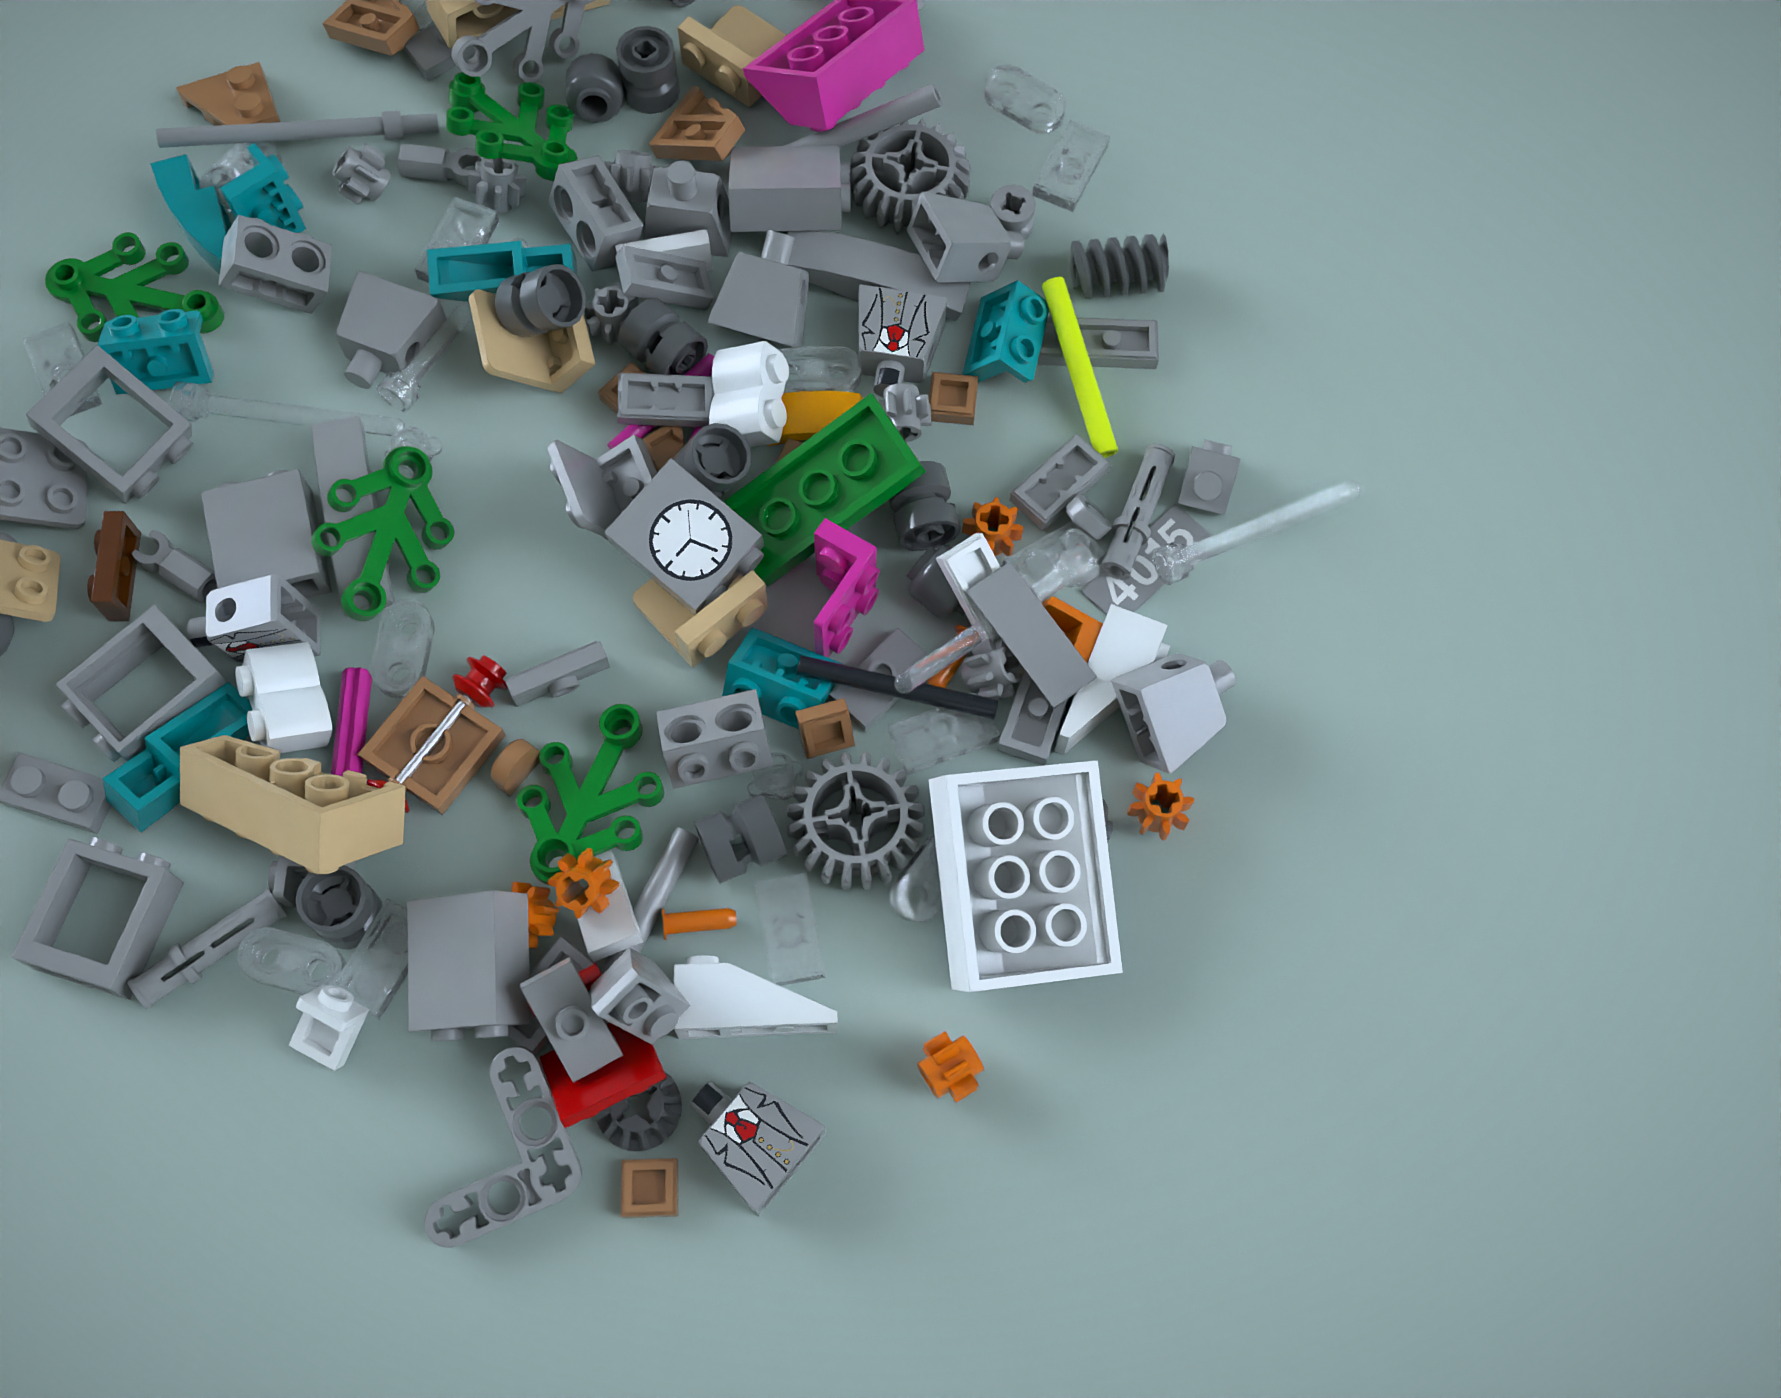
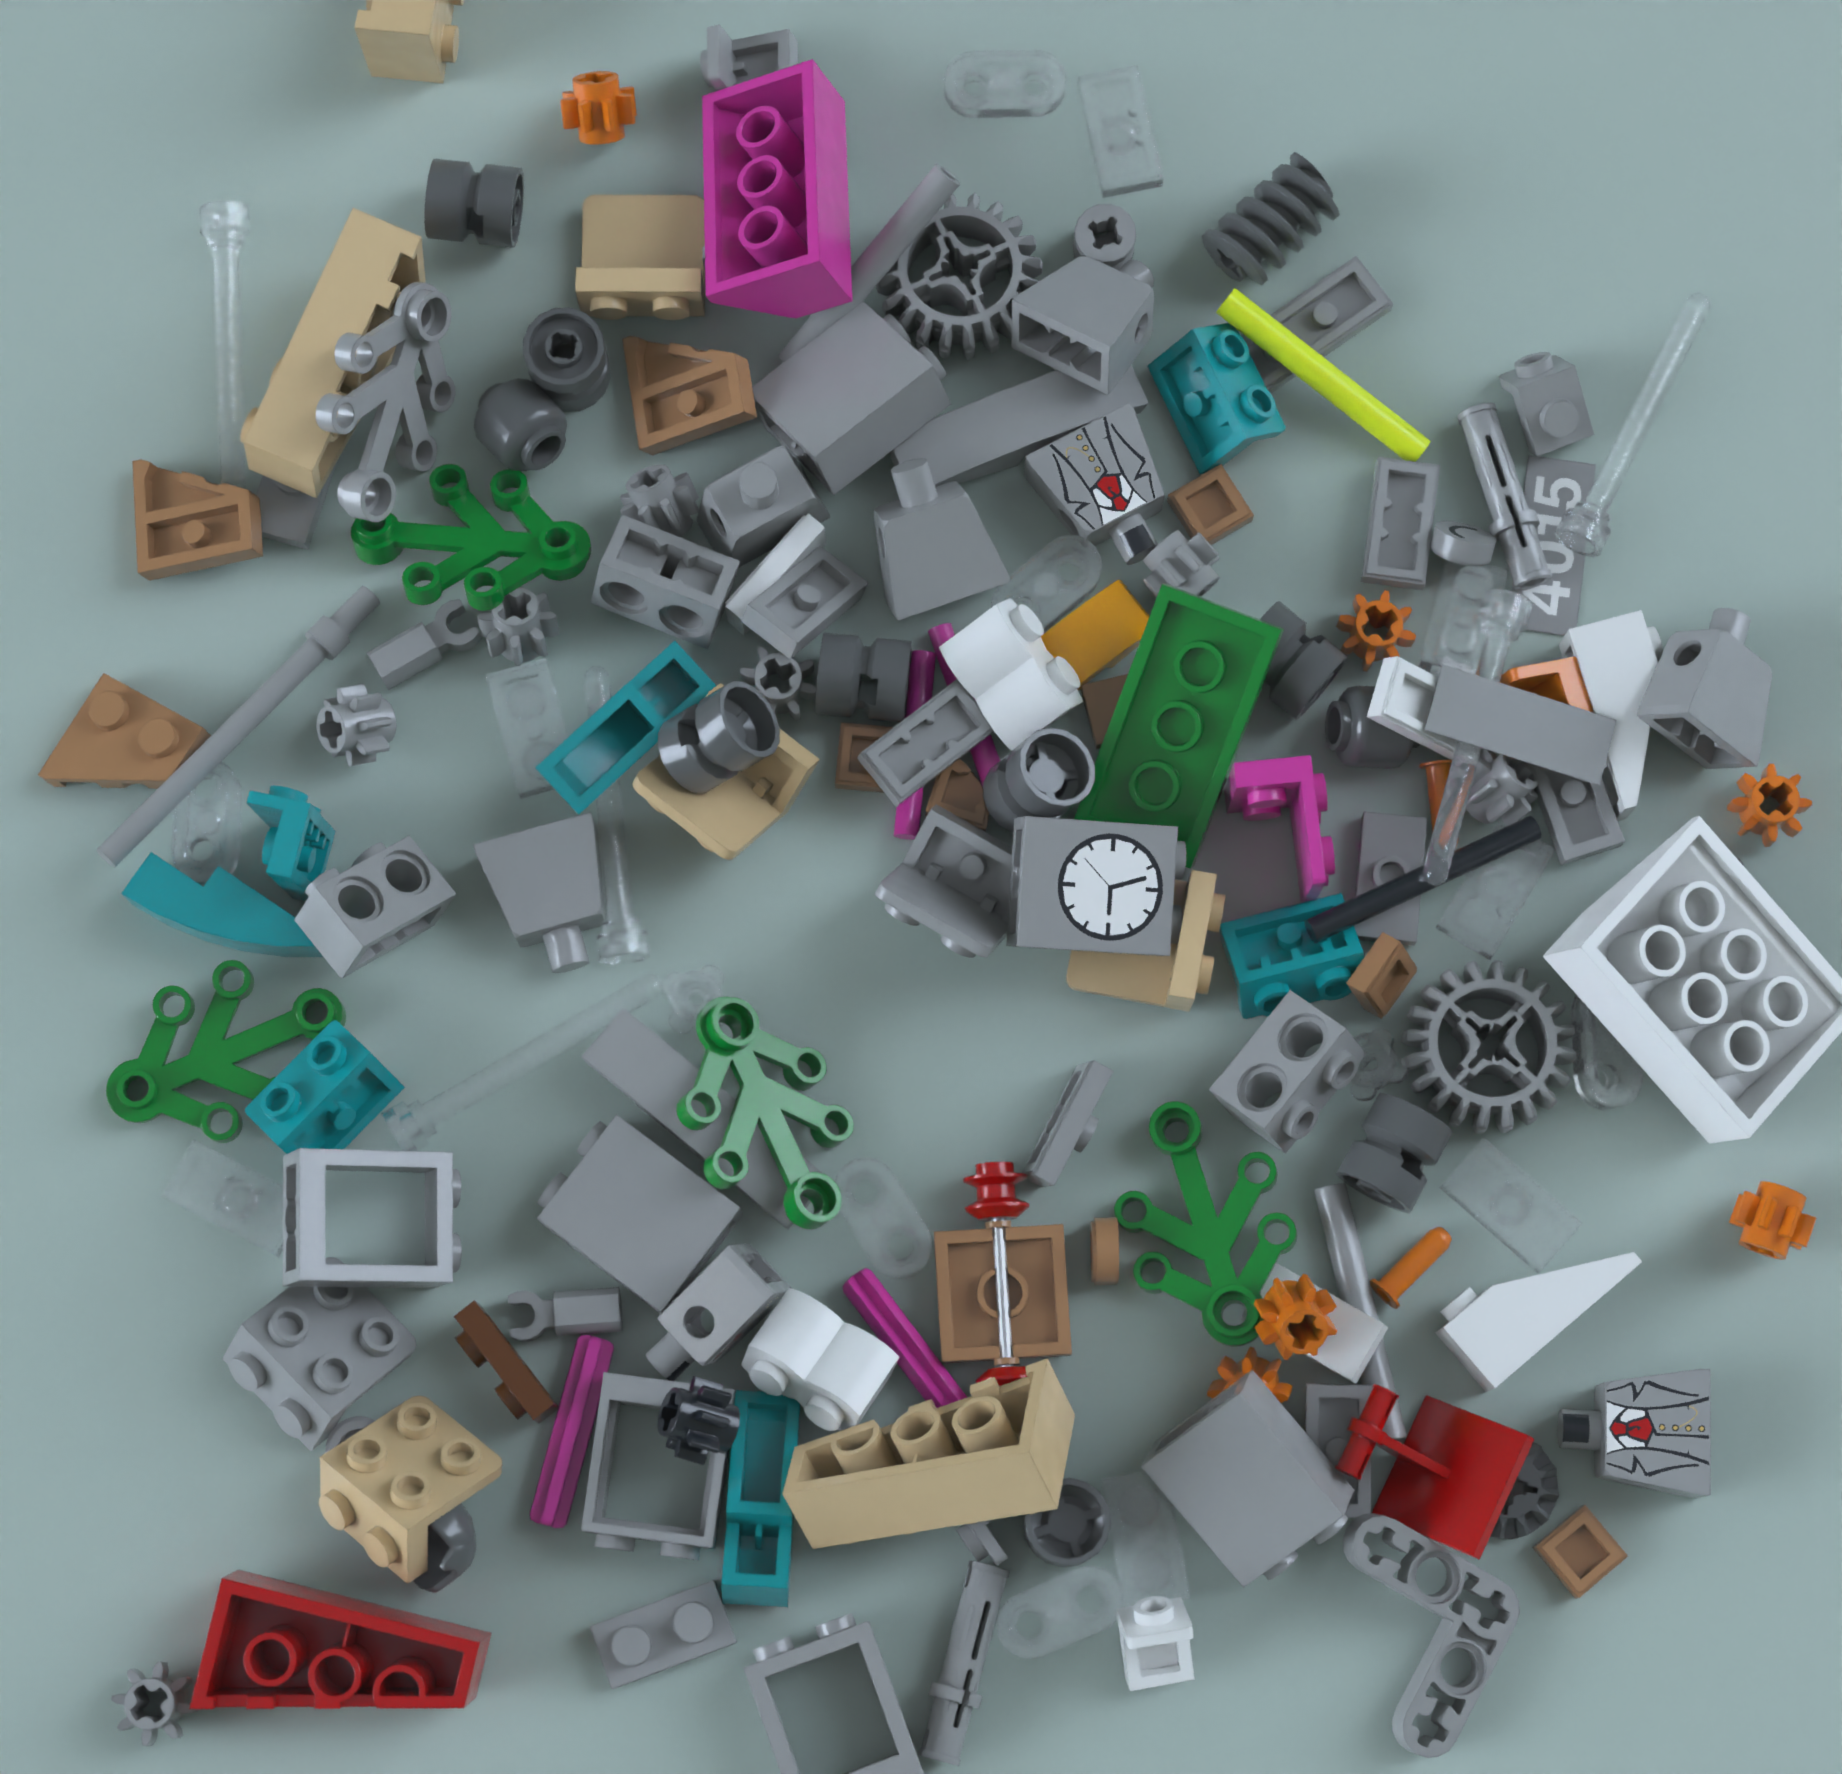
camera: 35 degrees left, 10 degrees up
light grey plate [520,957,623,1083] -> none
light grey slope [591,947,691,1044] -> none
none -> dark pink axle [529,1335,614,1528]
none -> black gear [657,1376,740,1465]

